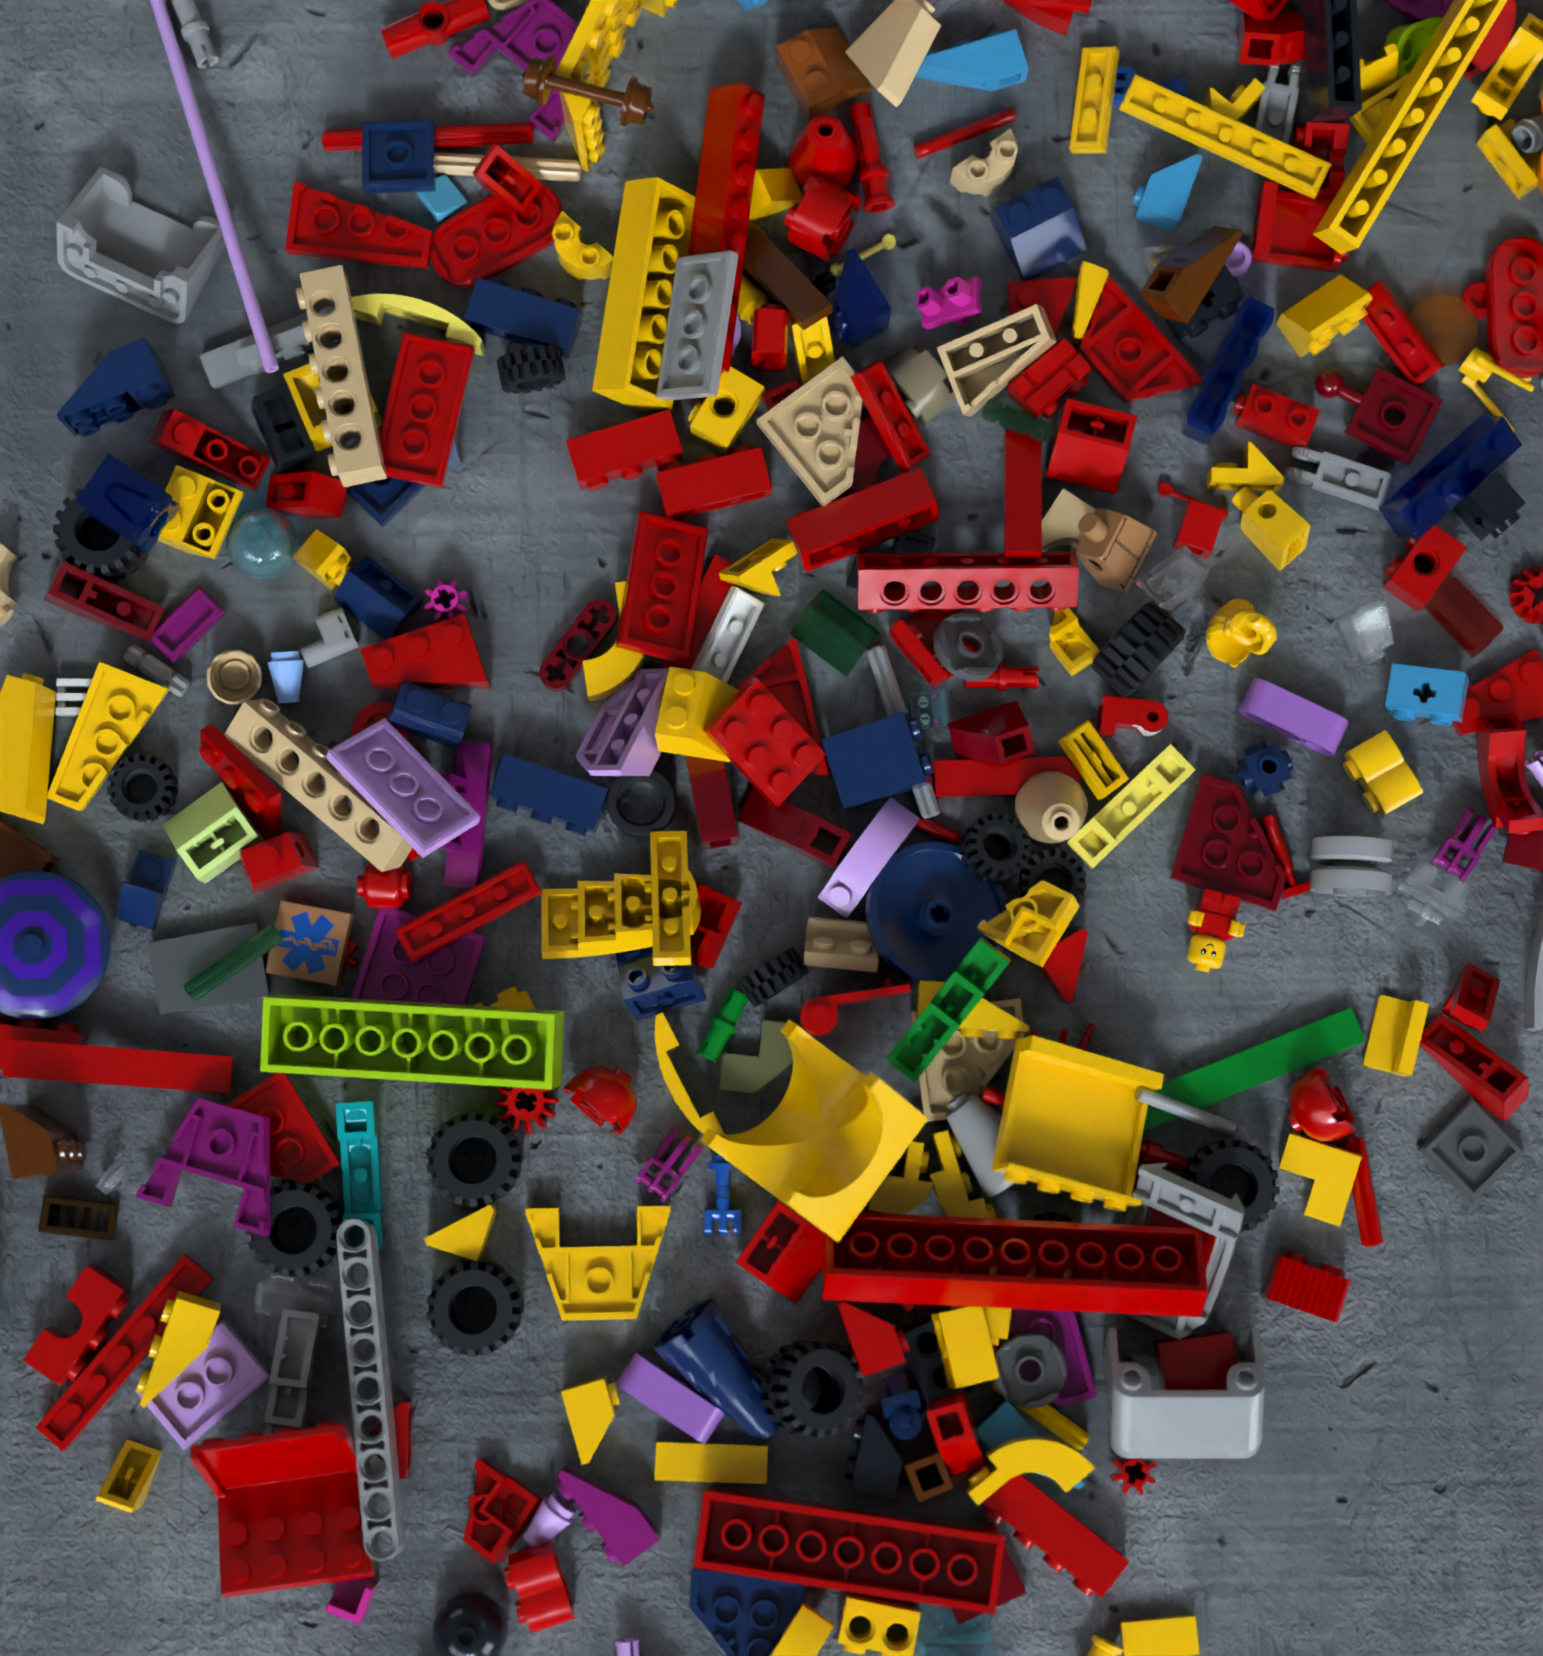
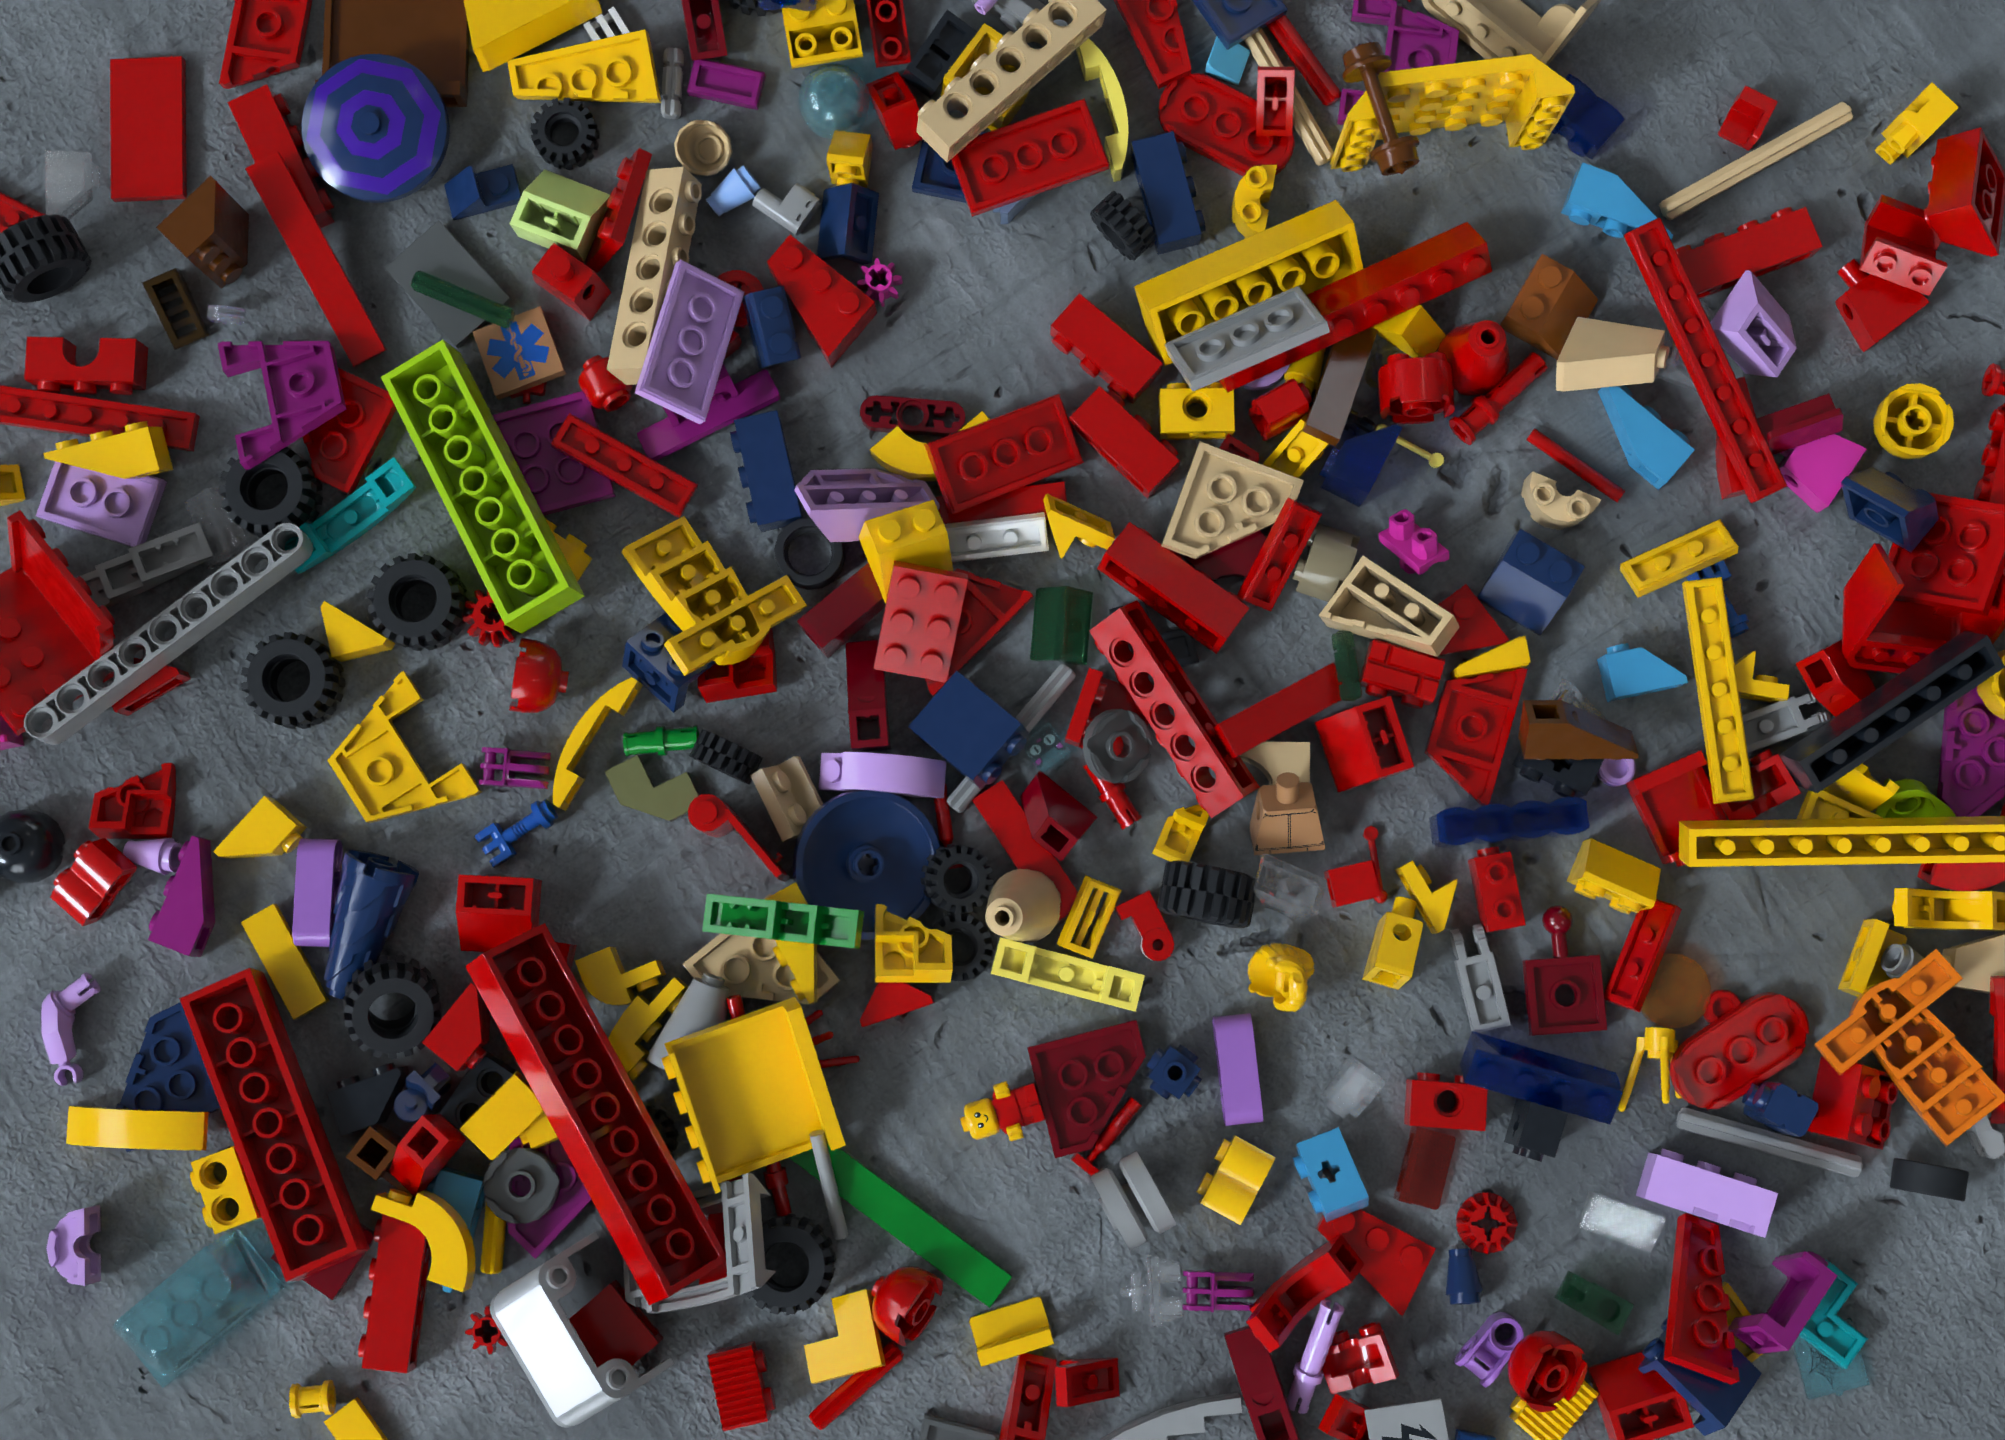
camera: 65 degrees right, 0 degrees up
yellow piece [700,1020,928,1242] -> none

